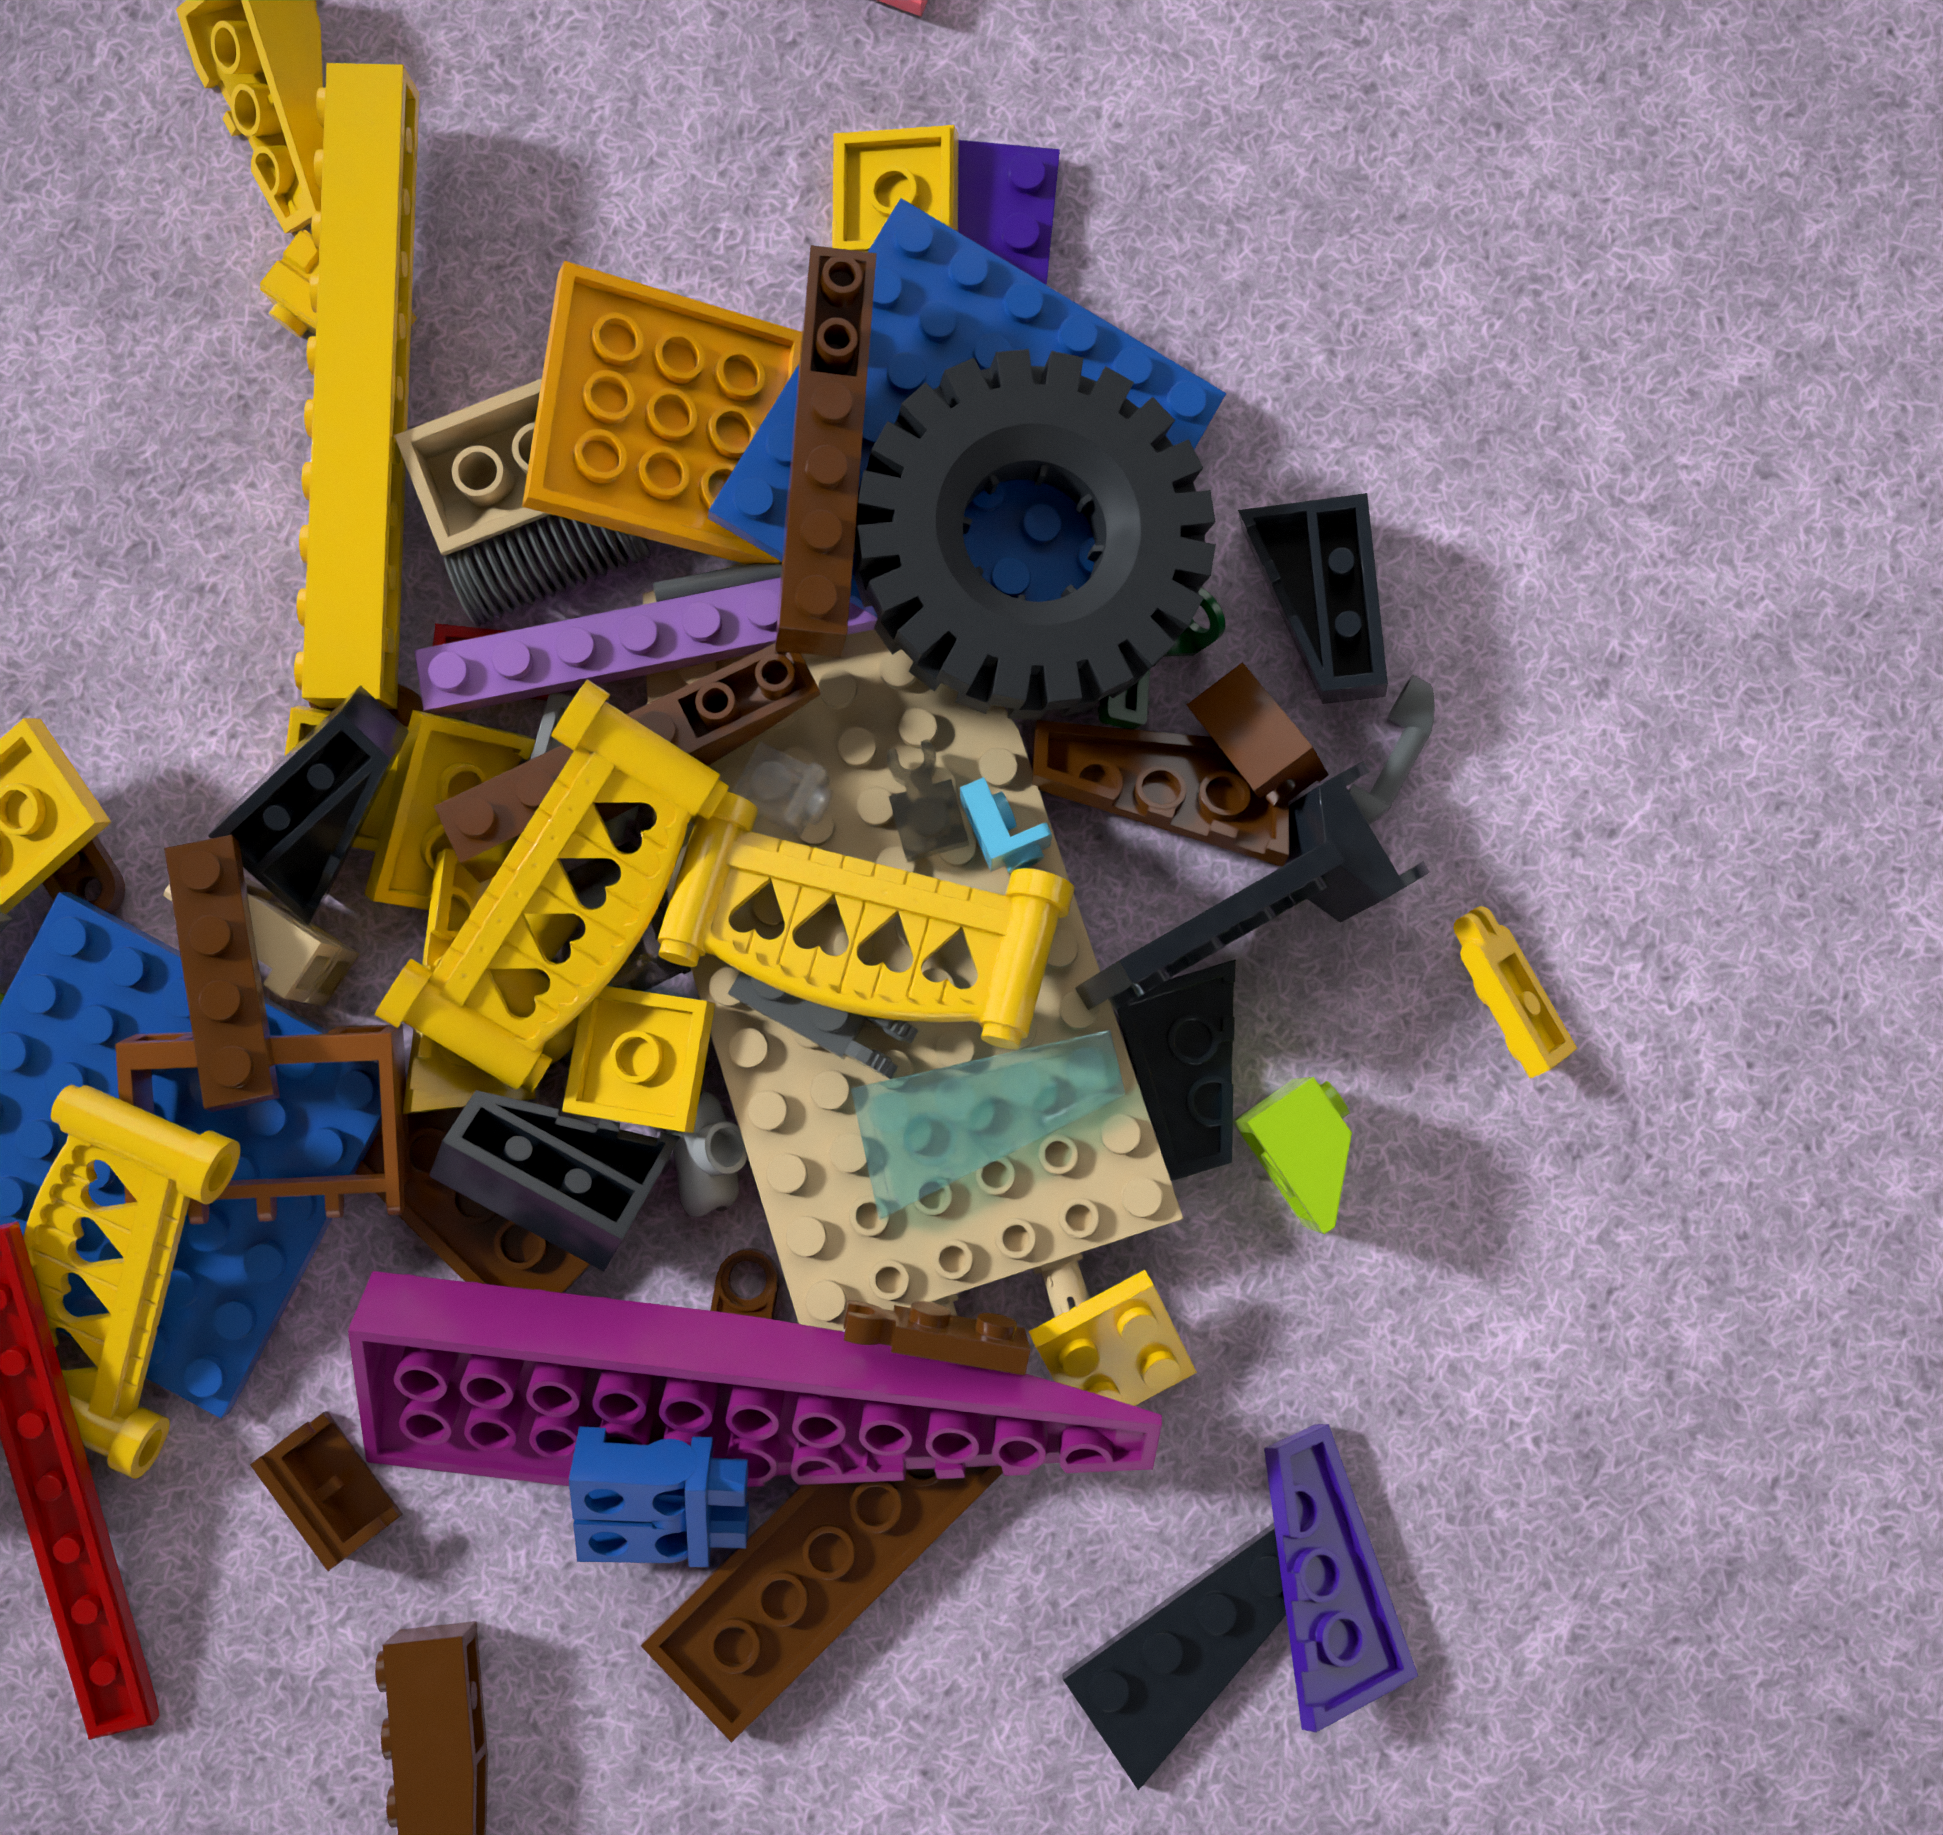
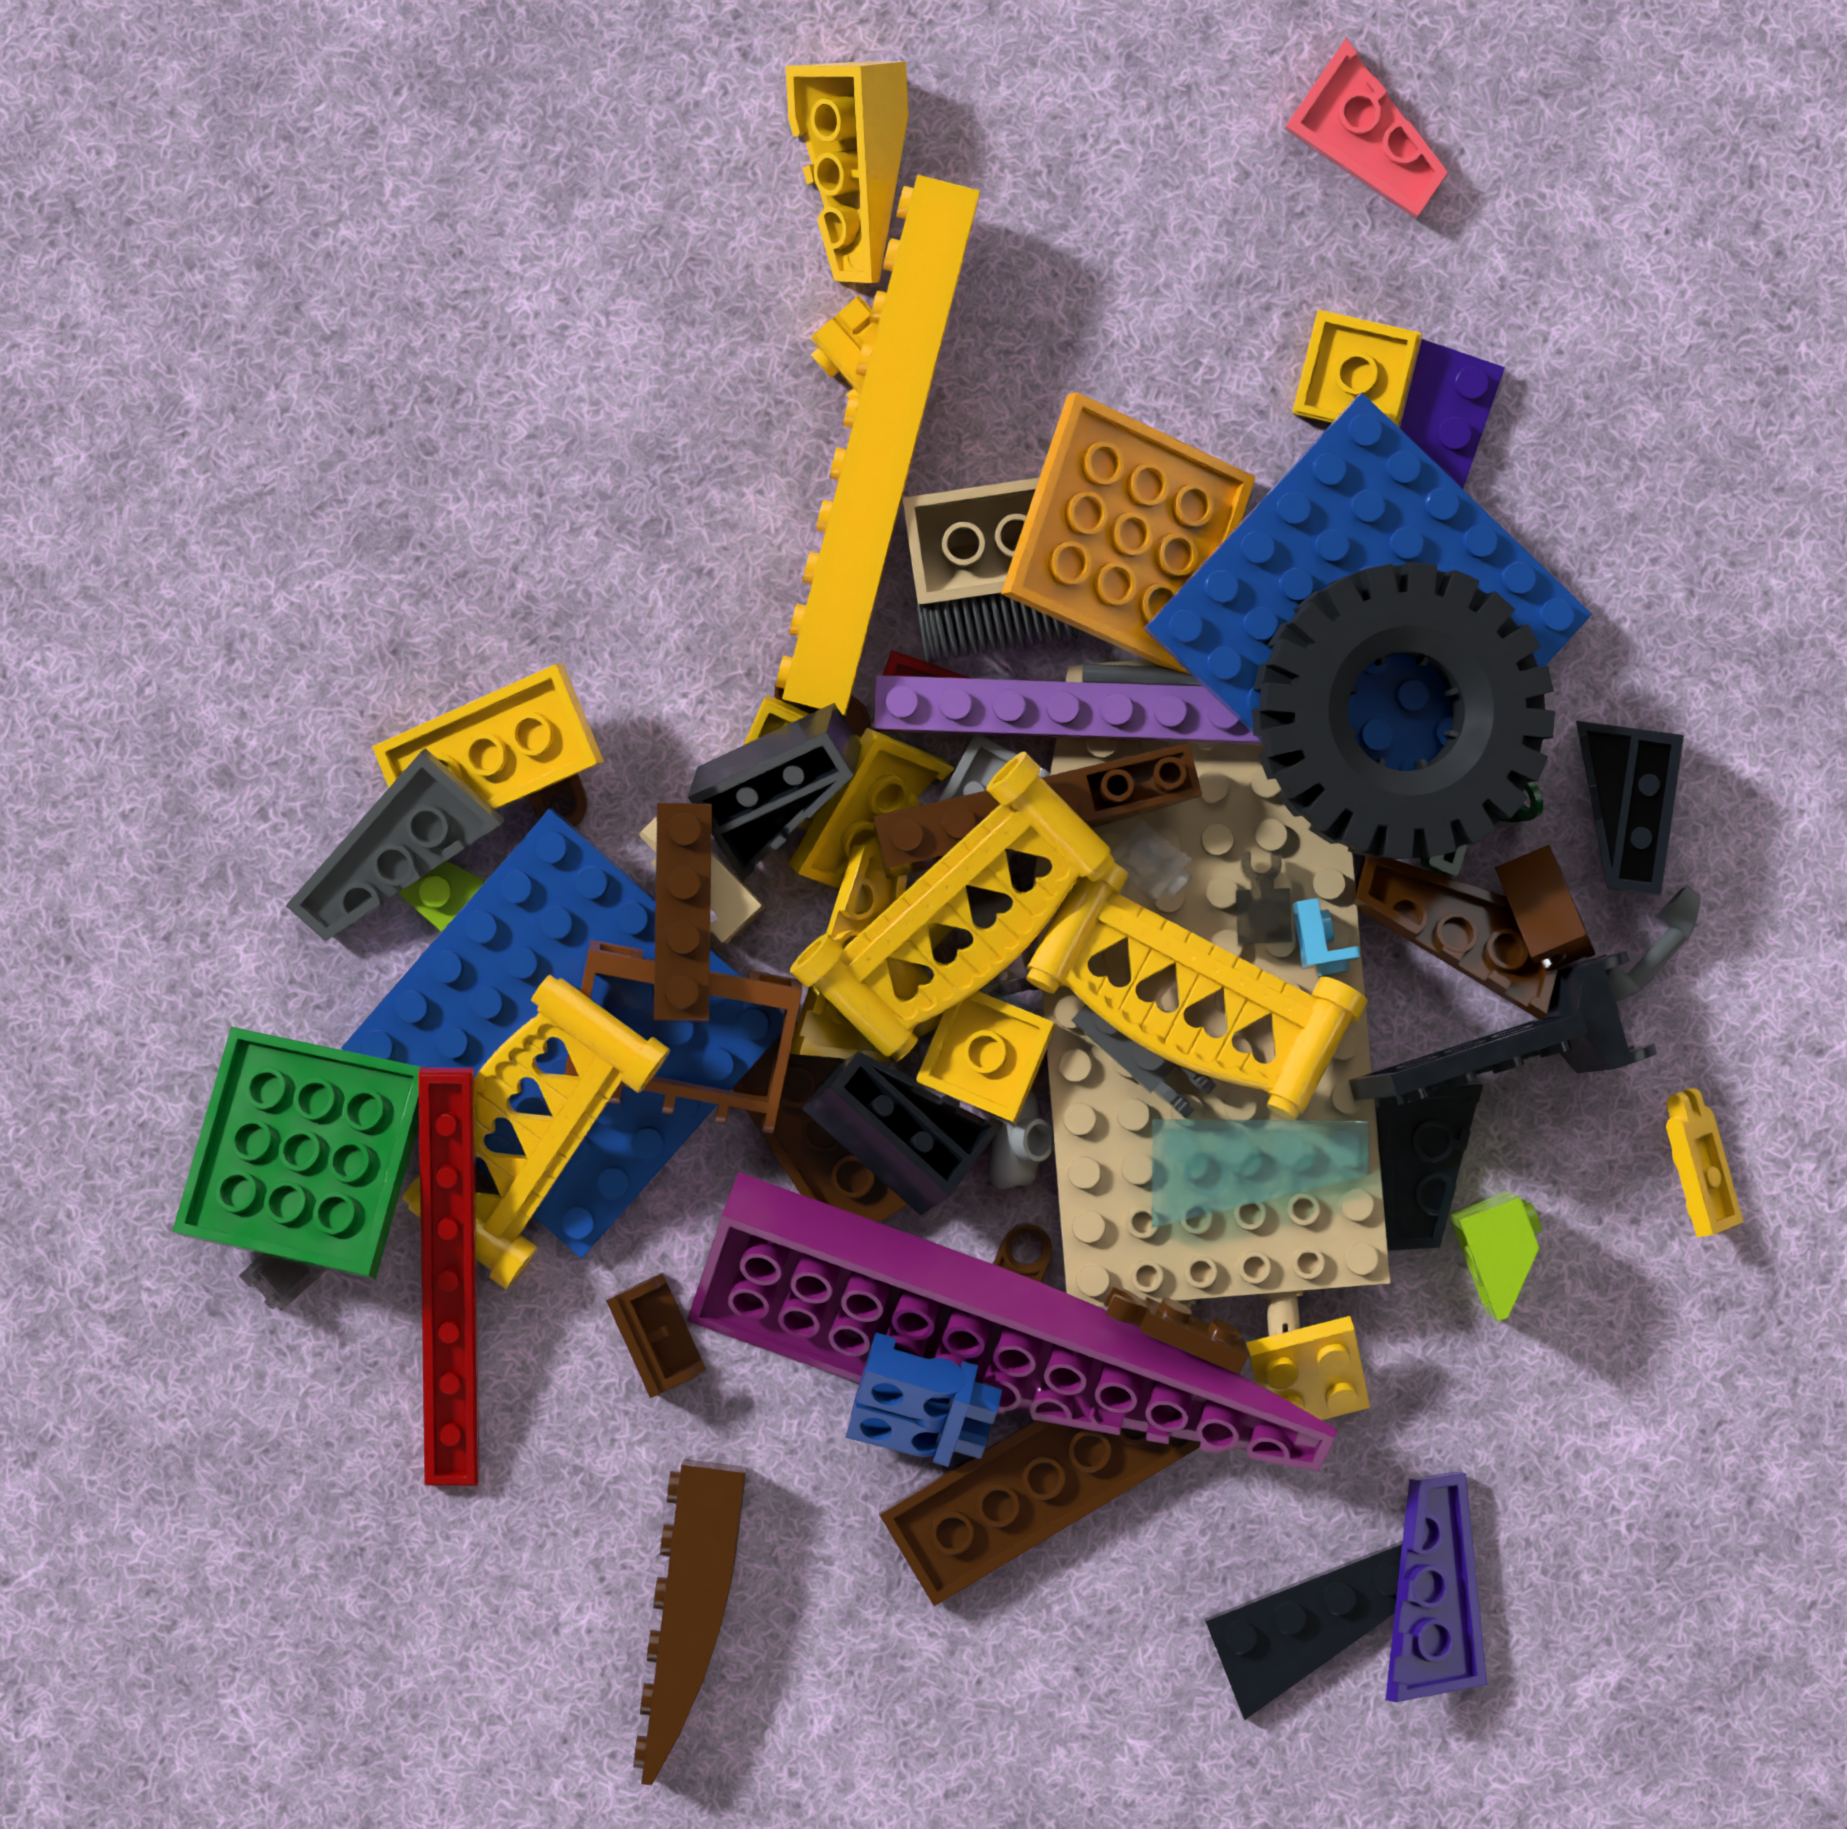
camera: 10 degrees right, 5 degrees up
reddish brown slope [775,245,877,658] -> none

